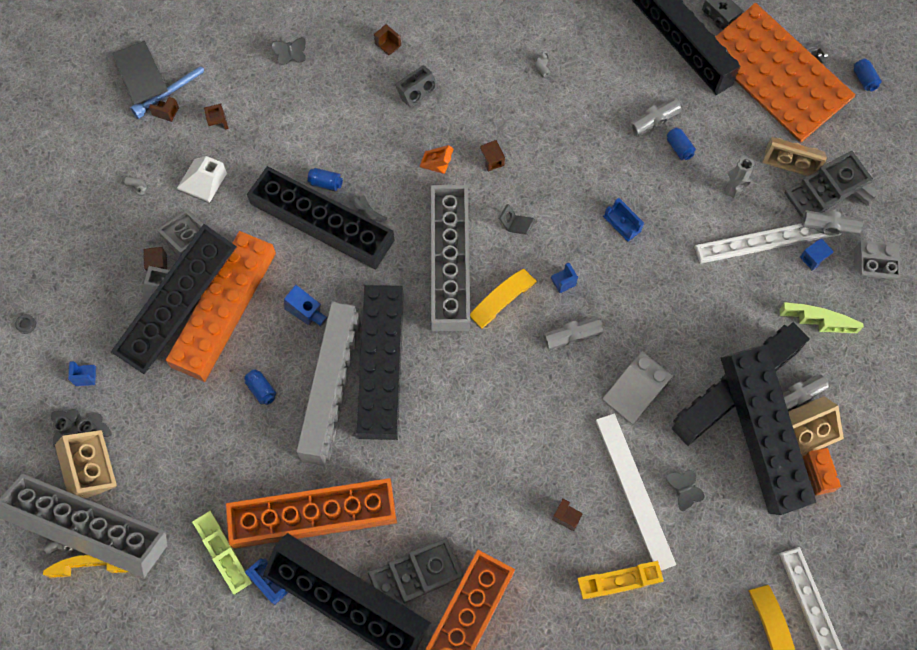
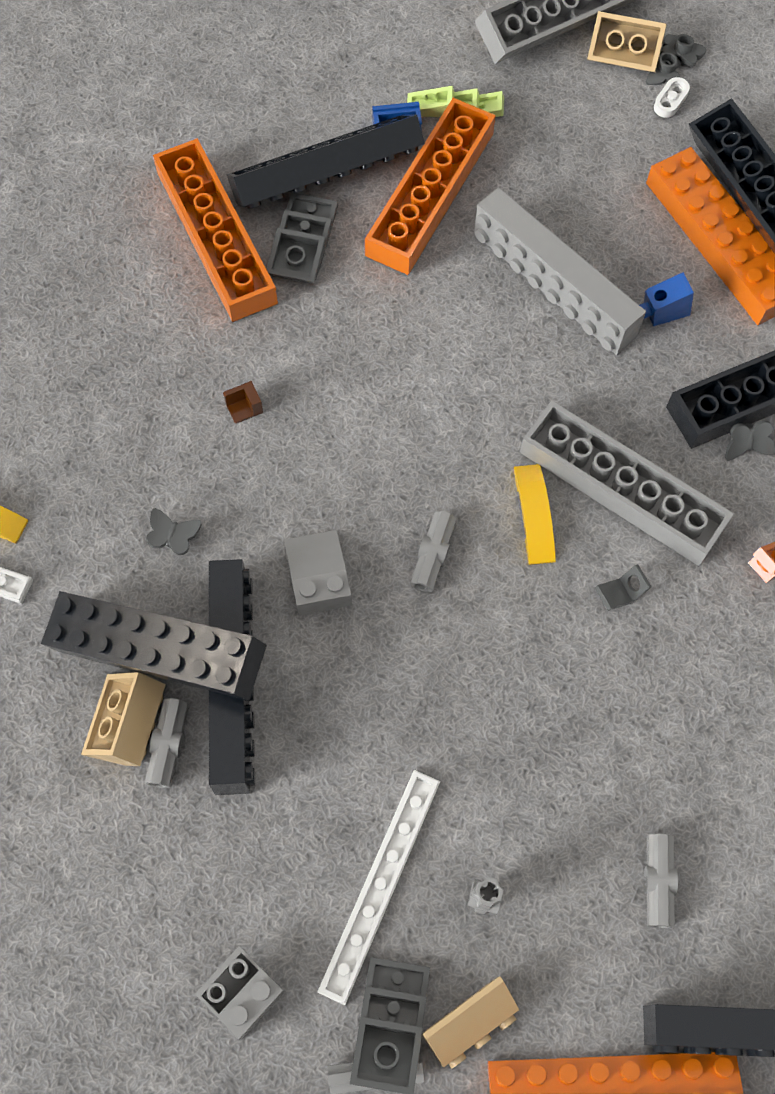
camera: 125 degrees right, 0 degrees up
blue panel [68,361,96,386] -> none
blue head [244,369,276,405] -> none
black brick [356,285,404,440] -> none
reddish brown panel [480,140,505,172] -> none
blue panel [551,263,578,293] -> none
yellow slope [577,561,664,600] -> none
white tile [595,413,676,571] -> none
blue hinge [603,198,644,242] -> none
blue head [667,128,696,160] -> none
yellowish green slope [780,302,864,333] -> none
blue panel [800,238,833,271] -> none
light grey piece [802,210,863,236] -> none
orange brick [802,448,841,496] -> none
none -> white plate [654,77,690,118]

